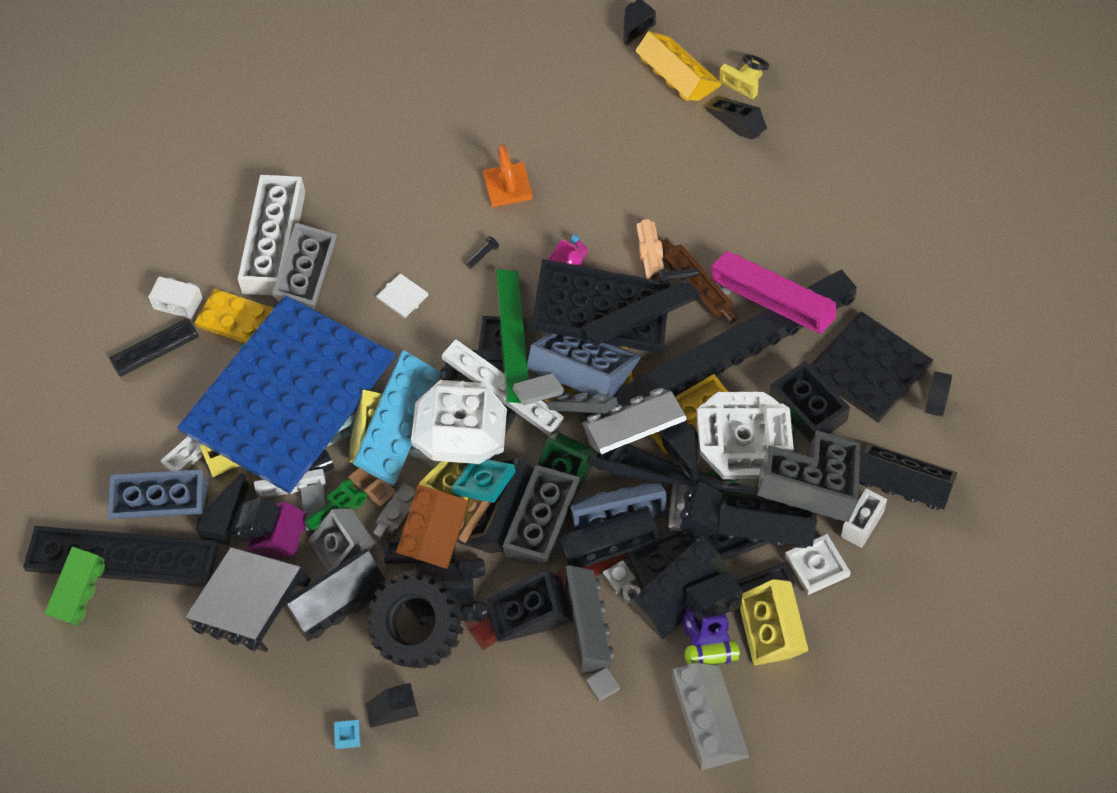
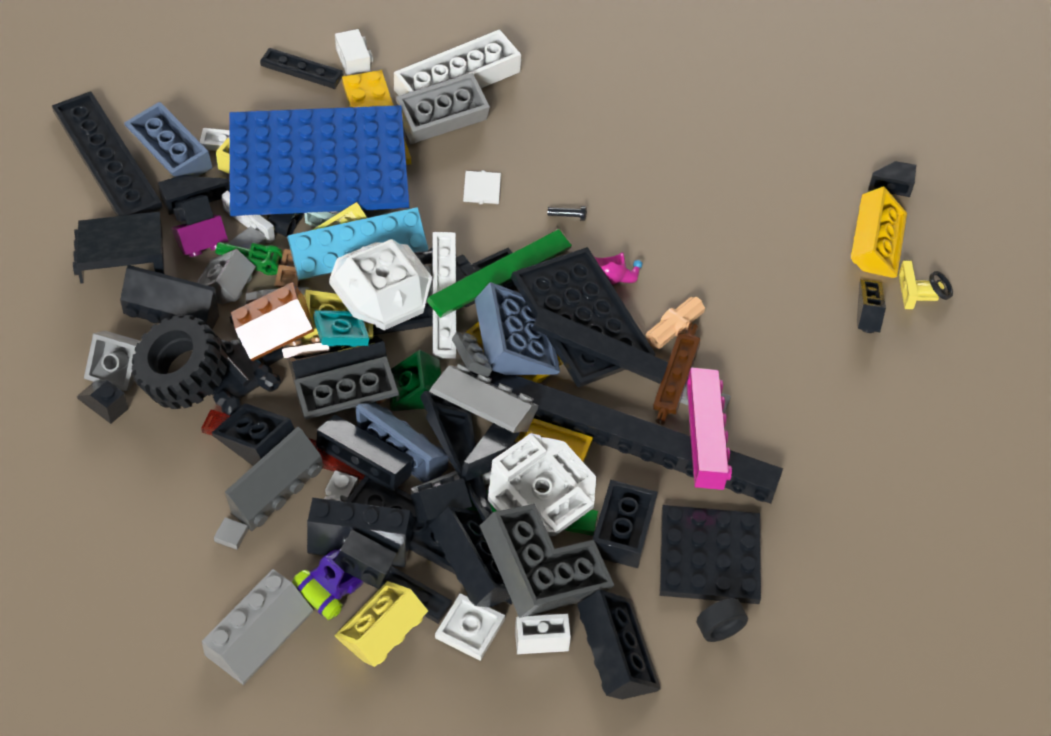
camera: 45 degrees right, 5 degrees down
bright green brick [44,547,105,626] -> none
medium azure plate [334,720,361,749] -> none
orange tile [483,144,533,207] -> none
light grey tile [512,373,564,406] -> none
black piece [659,268,699,284] -> none
none -> light grey slope [84,331,141,391]

